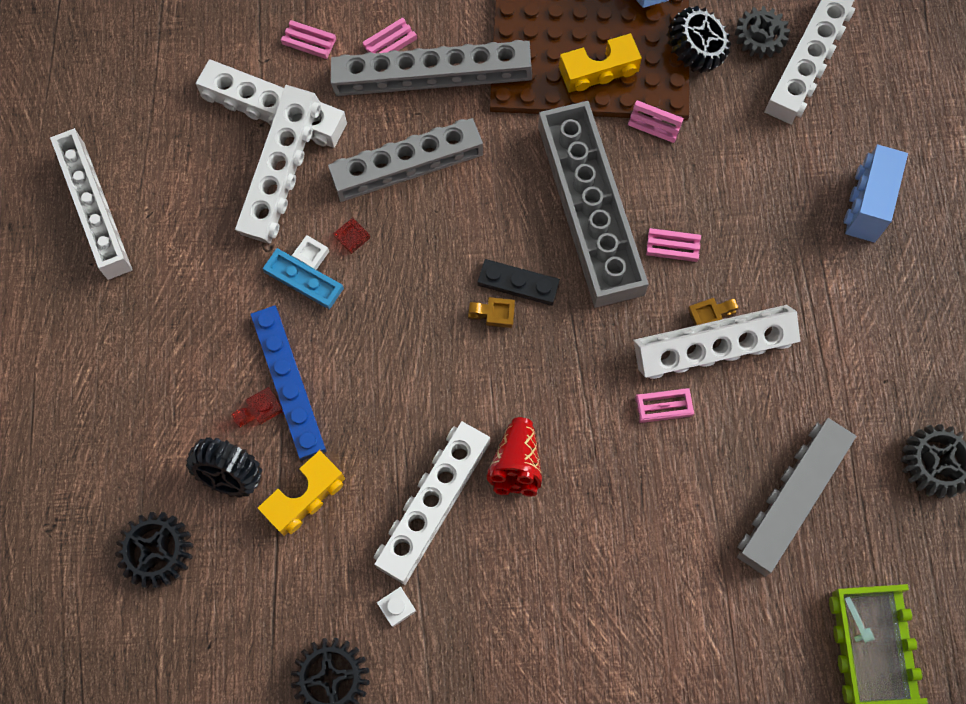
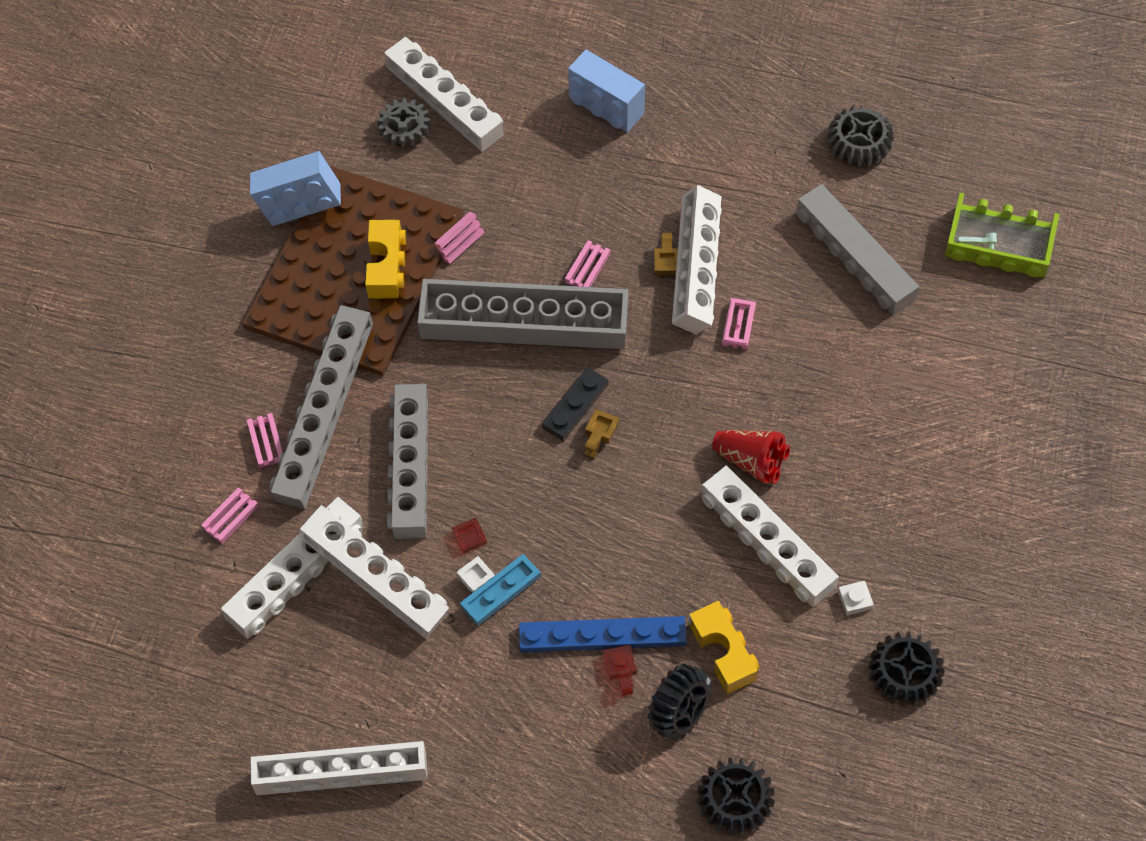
camera: 70 degrees left, 10 degrees down
black gear [666,6,731,73] -> none

